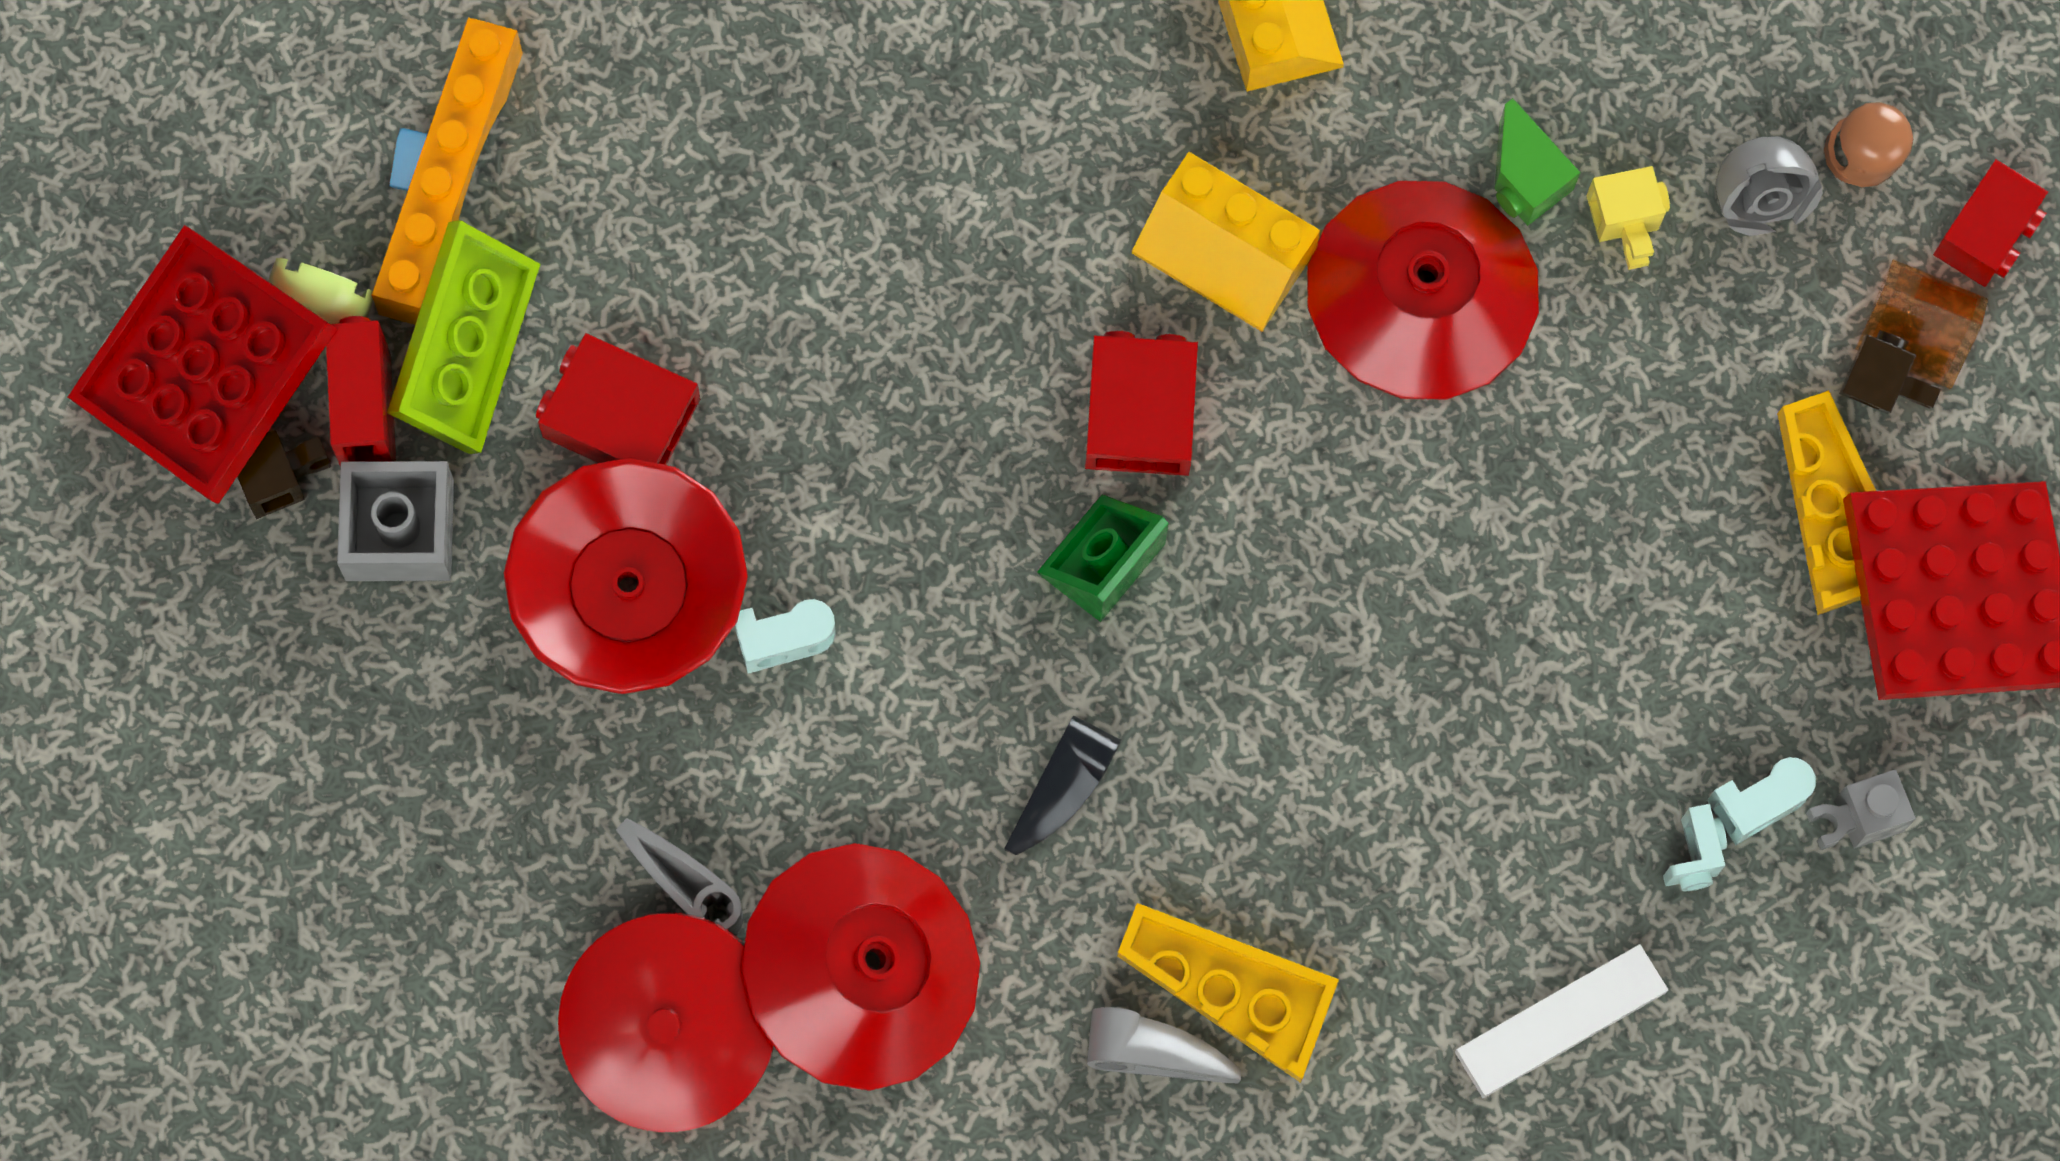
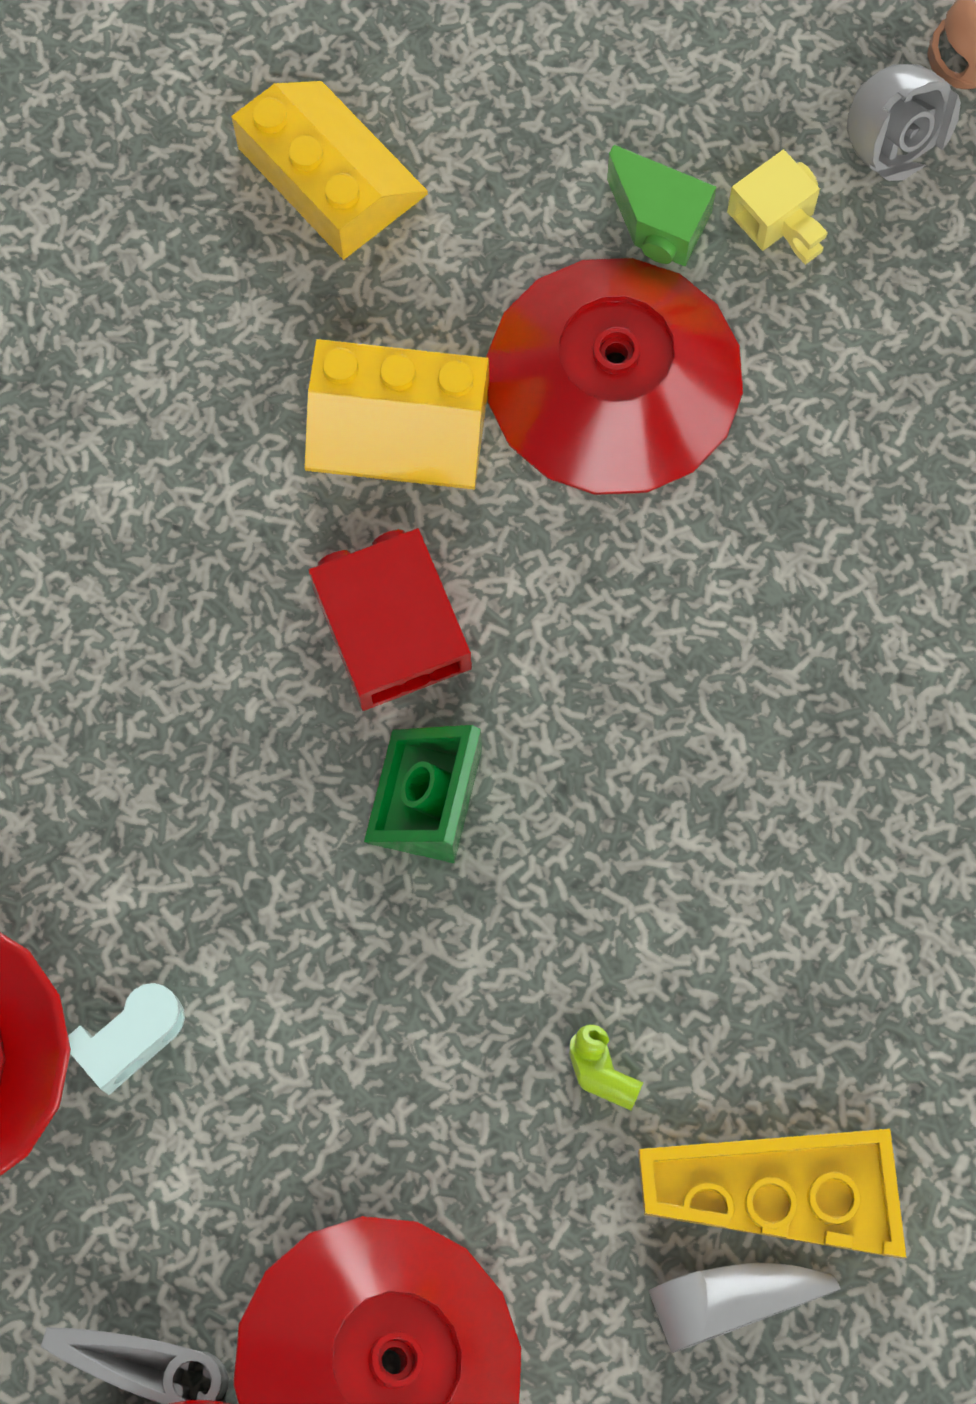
camera: 20 degrees left, 0 degrees up
black piece [1004,716,1121,855] -> none
none -> lime arm [569,1024,643,1111]

